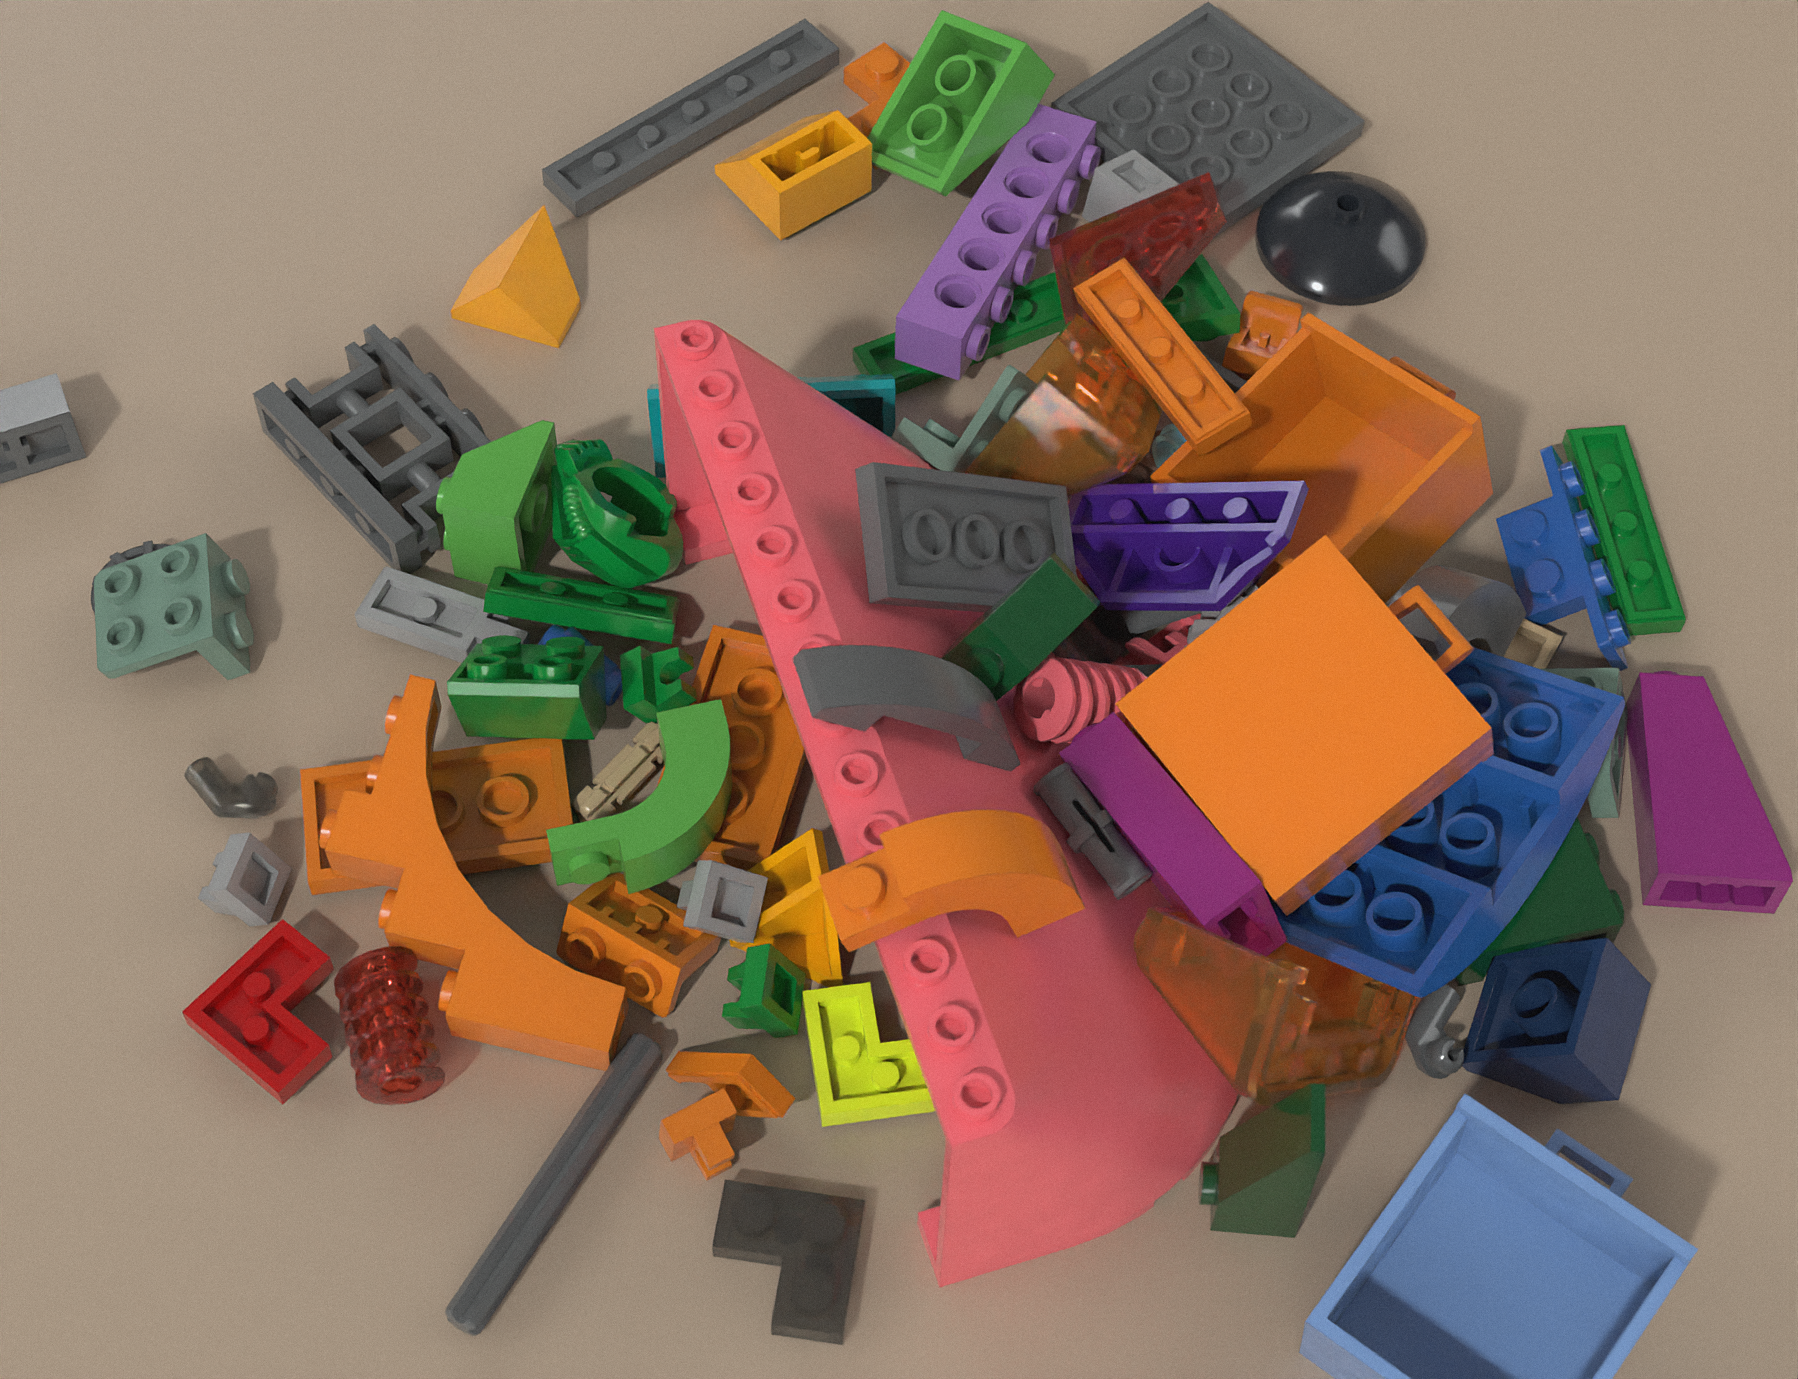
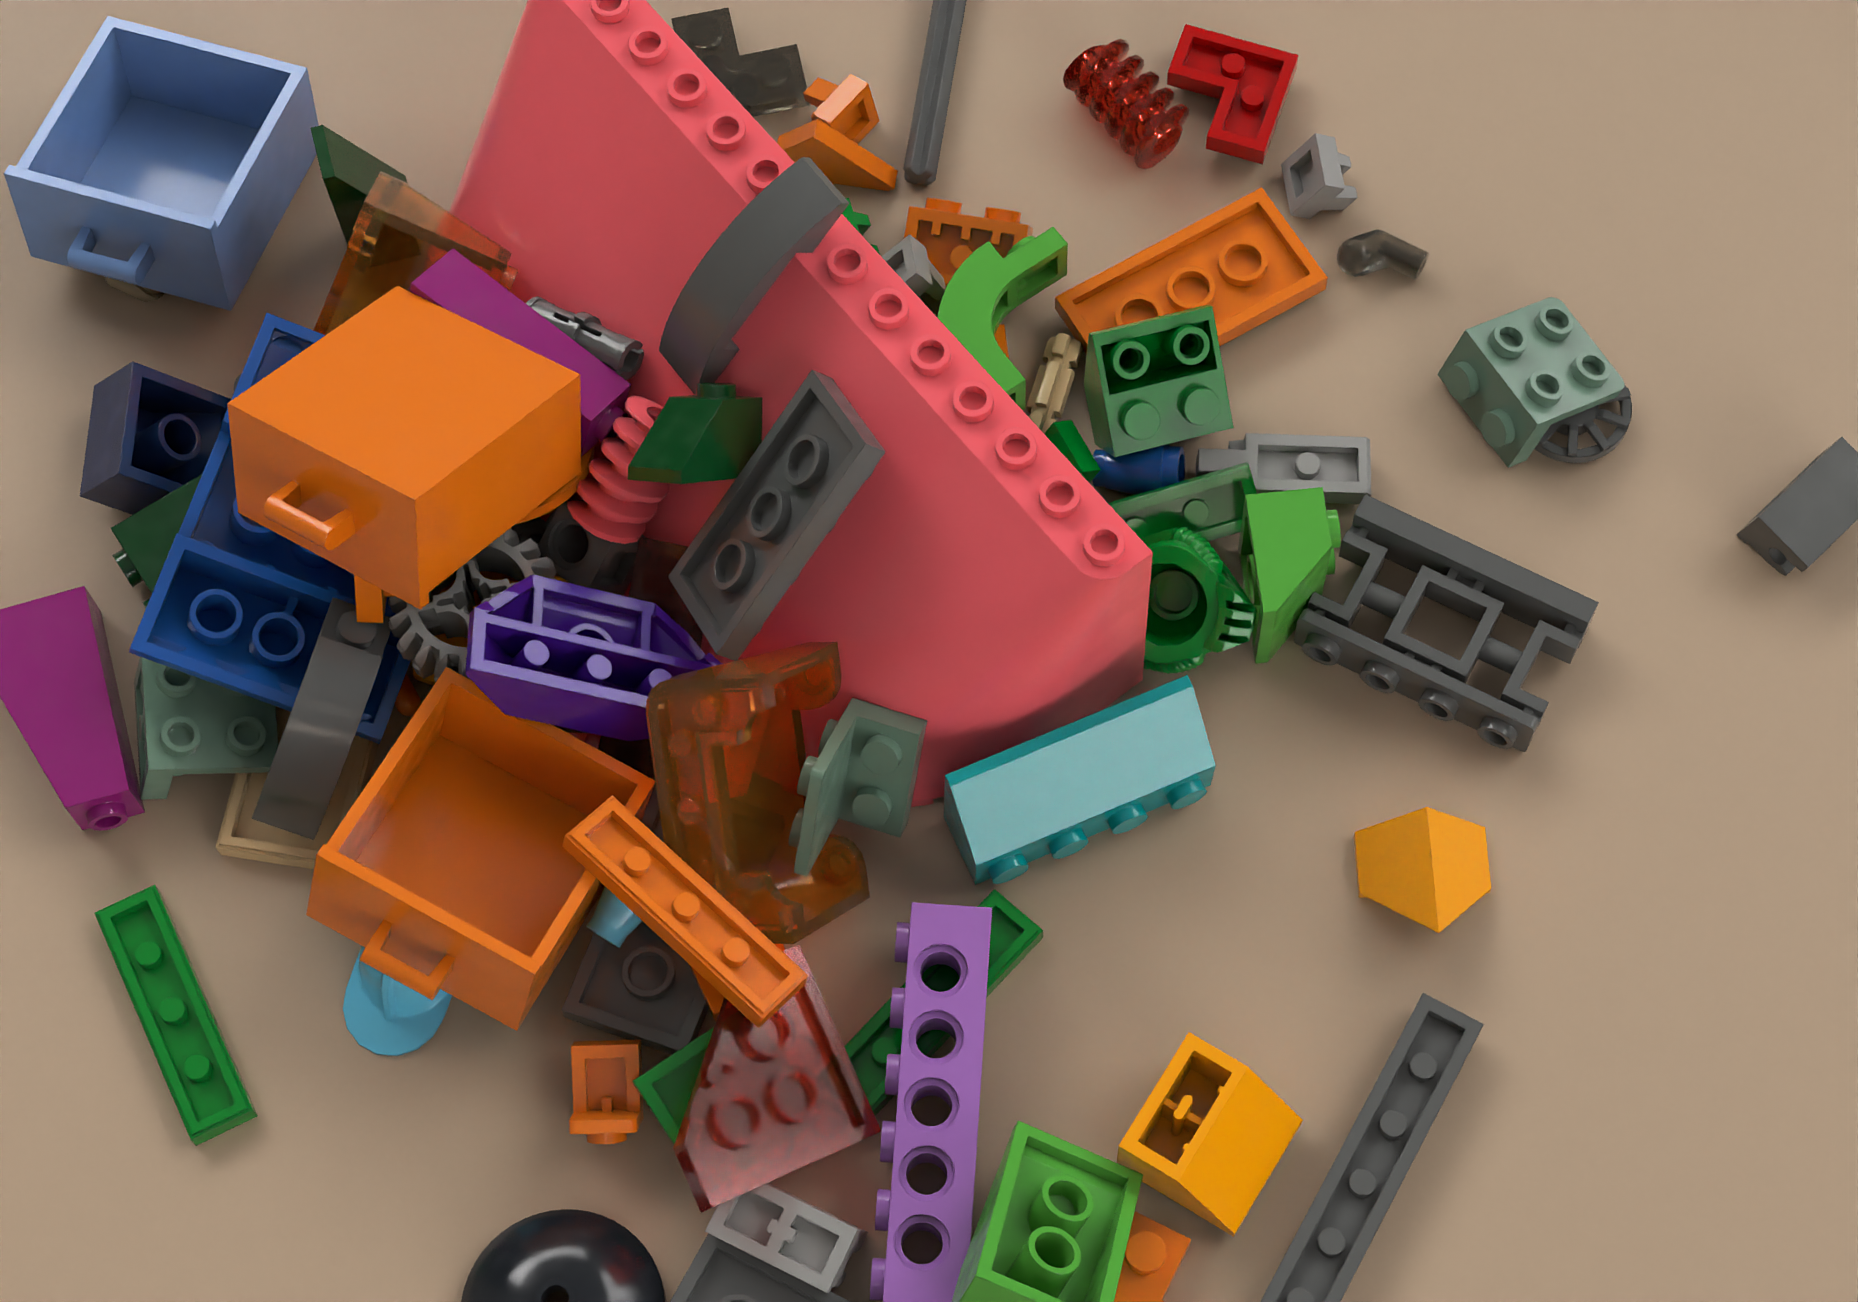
camera: 165 degrees right, 10 degrees up
orange arch [319,674,628,1071] -> none
orange arch [818,809,1086,952] -> none
blue bracket [1496,445,1631,671] -> none

